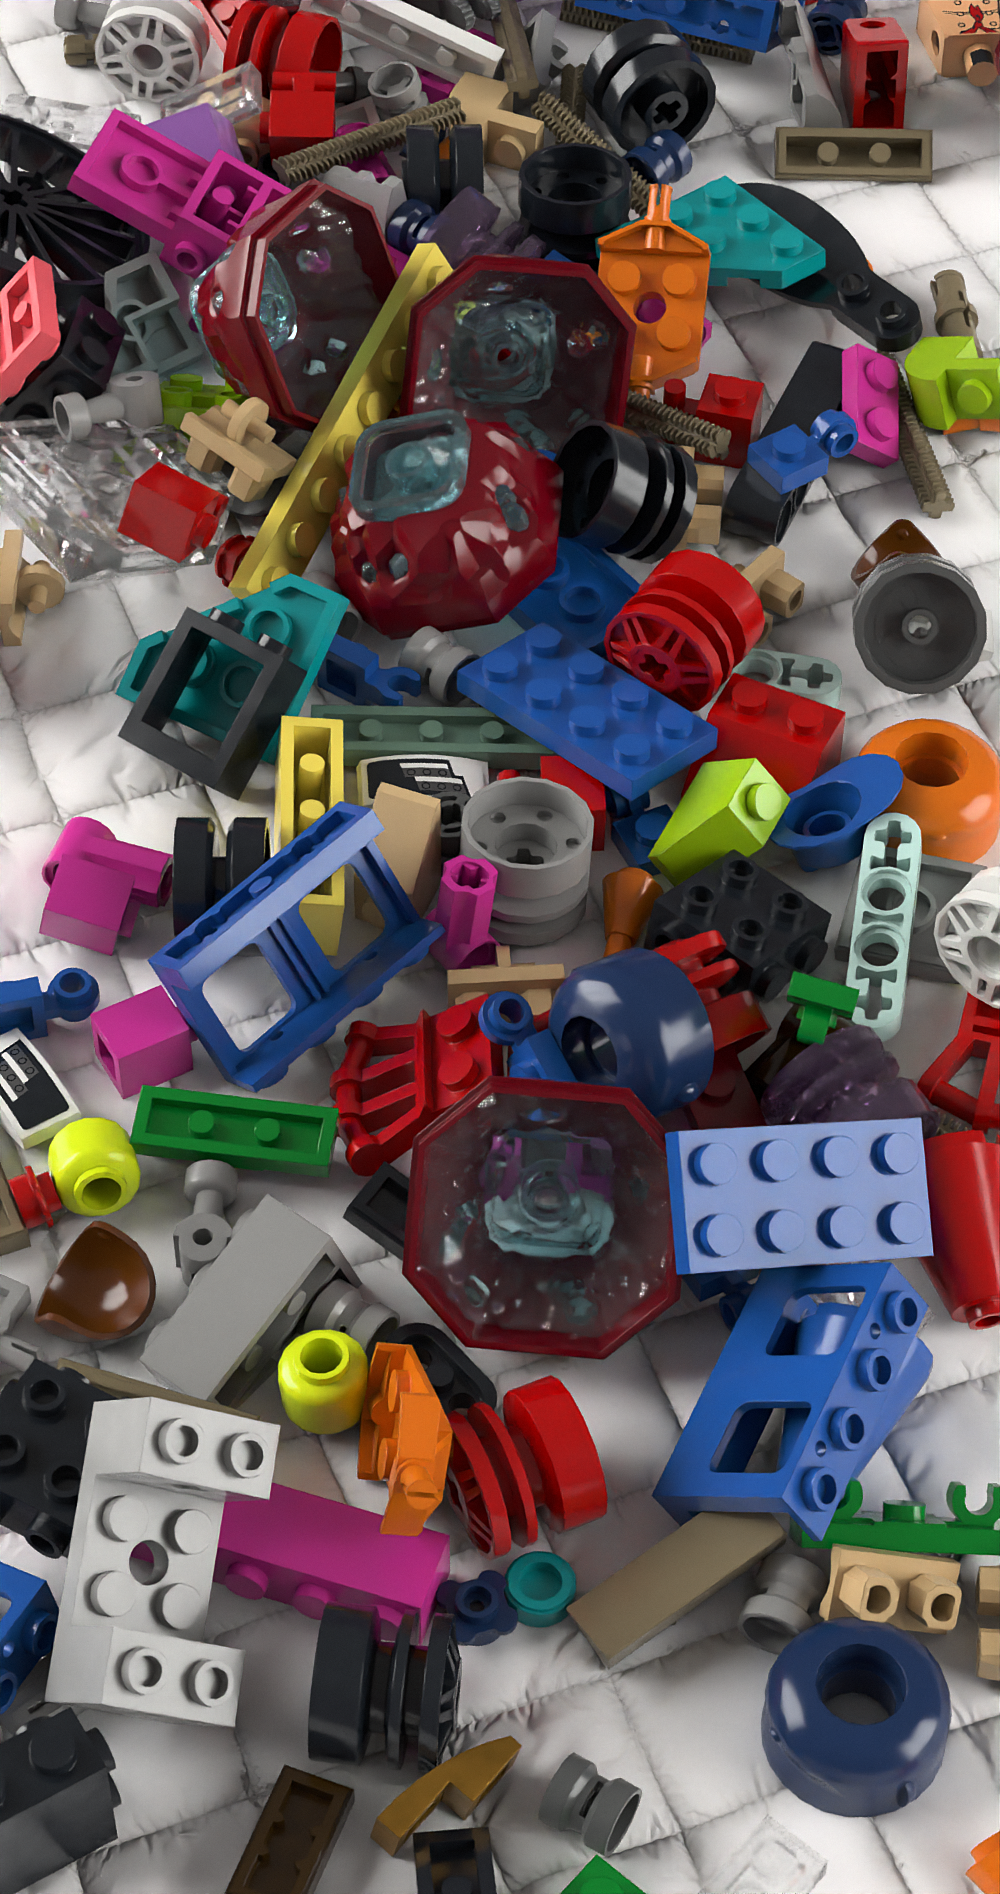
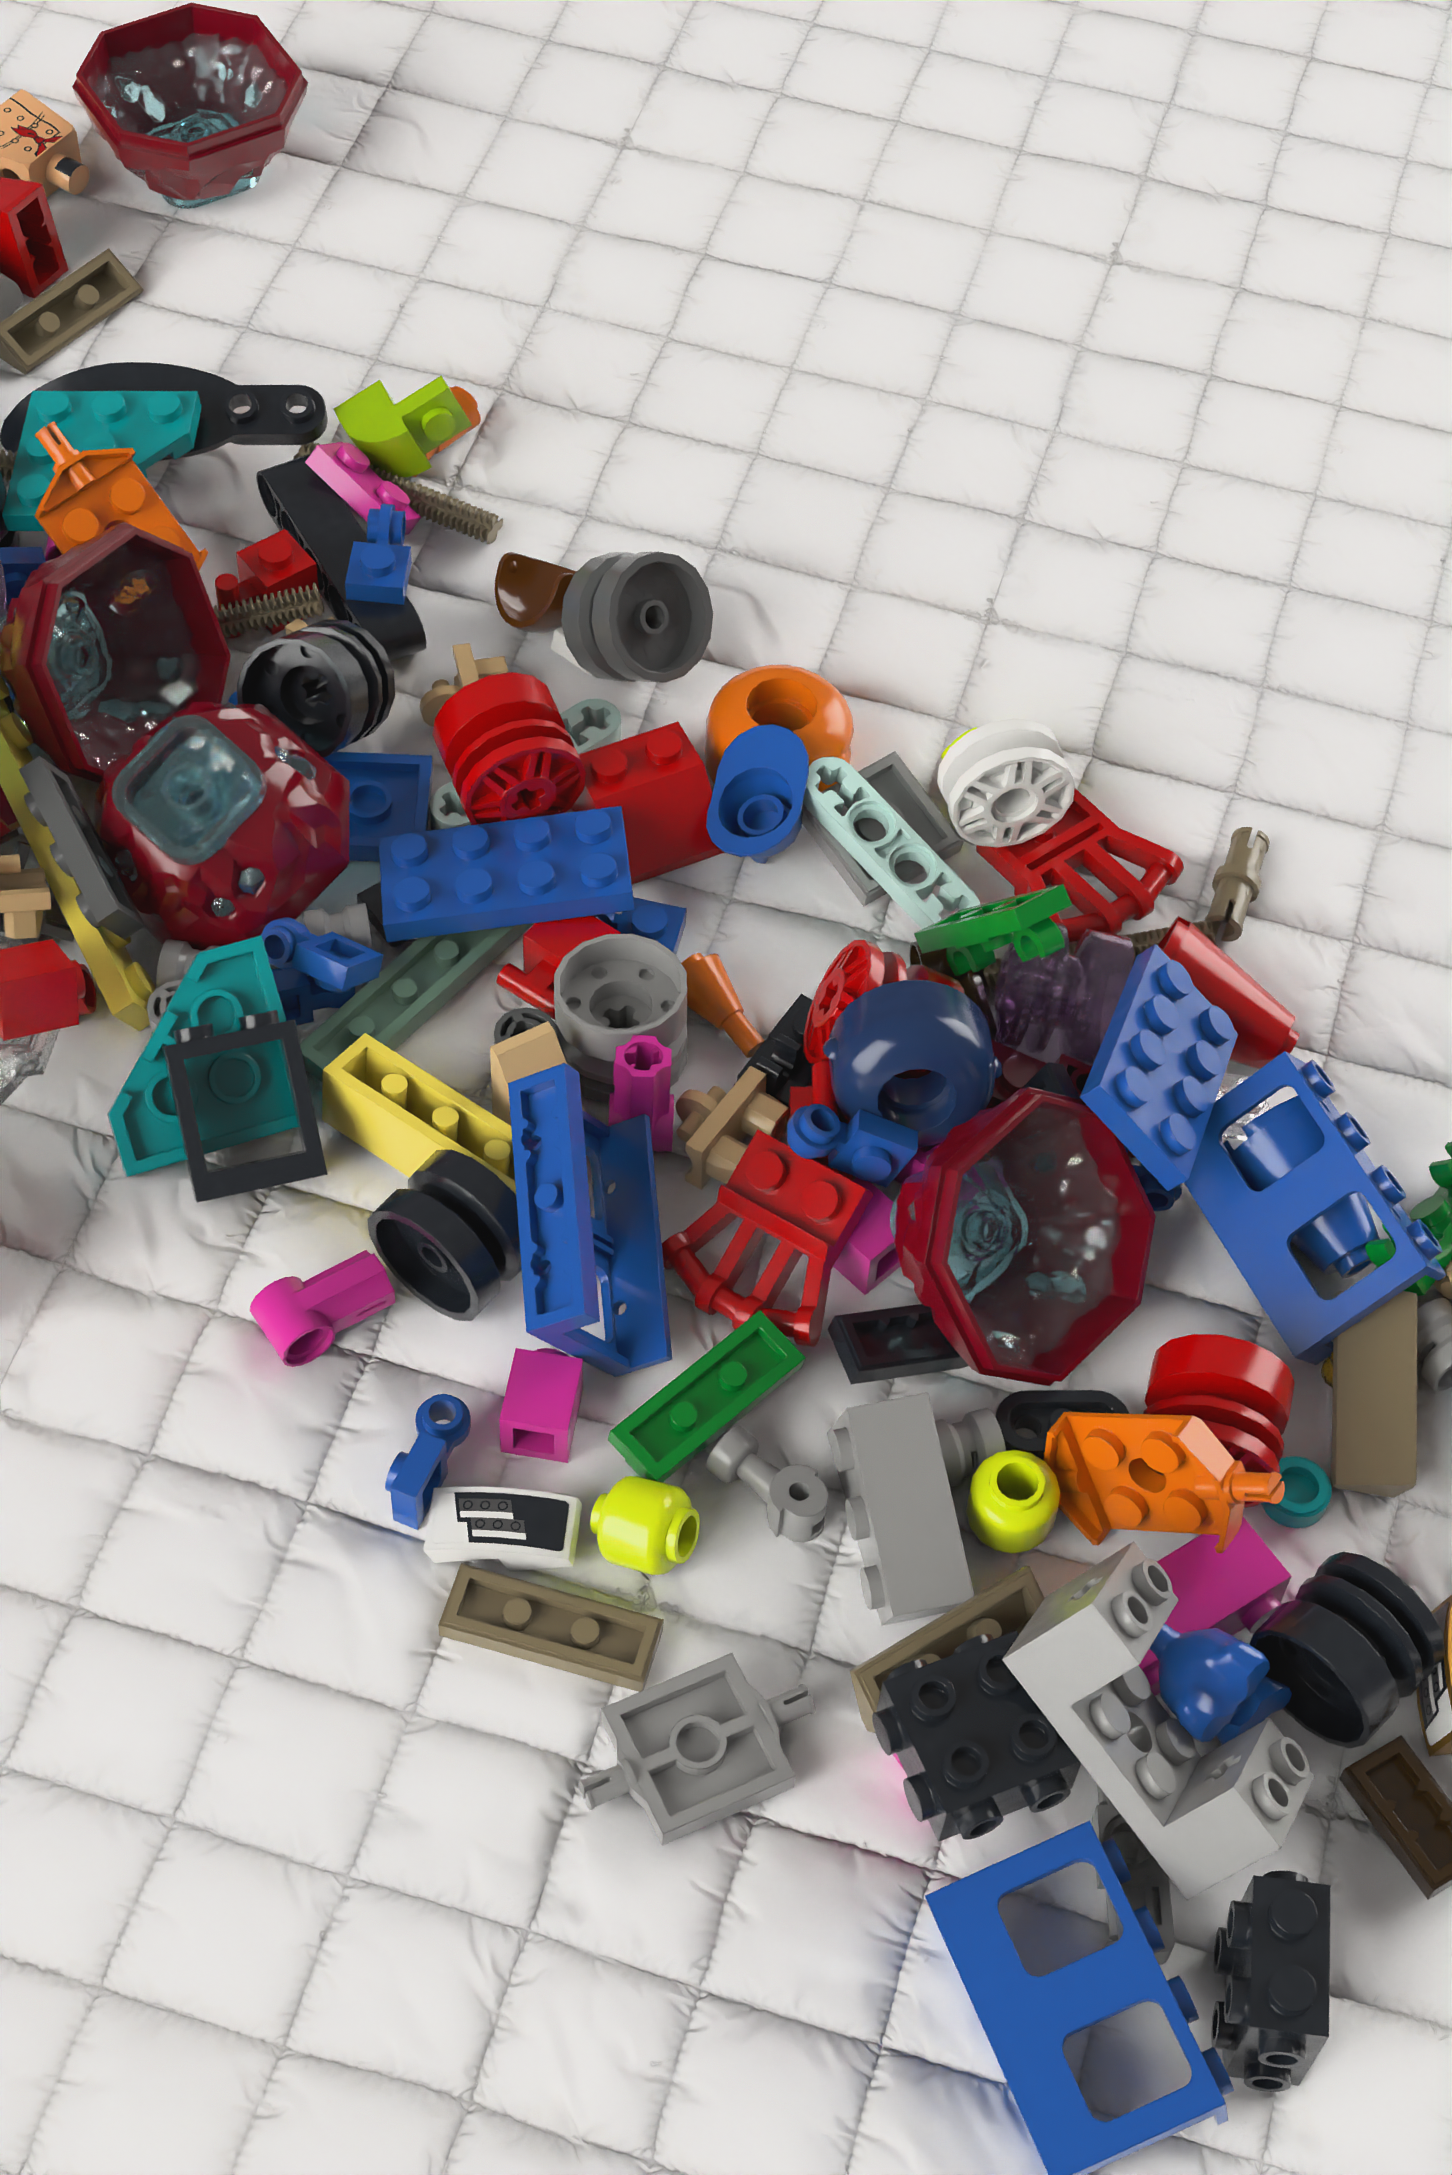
camera: 55 degrees left, 5 degrees up
red plate [8,1166,63,1230] -> none
reddish brown helmet [34,1221,156,1343] -> none
dark pink brick [39,853,142,956] -> none
slope [356,754,489,809] -> none
dark blue plate [436,1570,518,1646] -> none
black brick [643,849,832,1003] -> none
lime slope [648,758,791,887] -> none
dark tan pin [930,269,983,358] -> none
none -> dark grey plate [19,756,145,940]
none -> blue plate [261,917,383,992]
none -> blue animal [1149,1624,1292,1745]

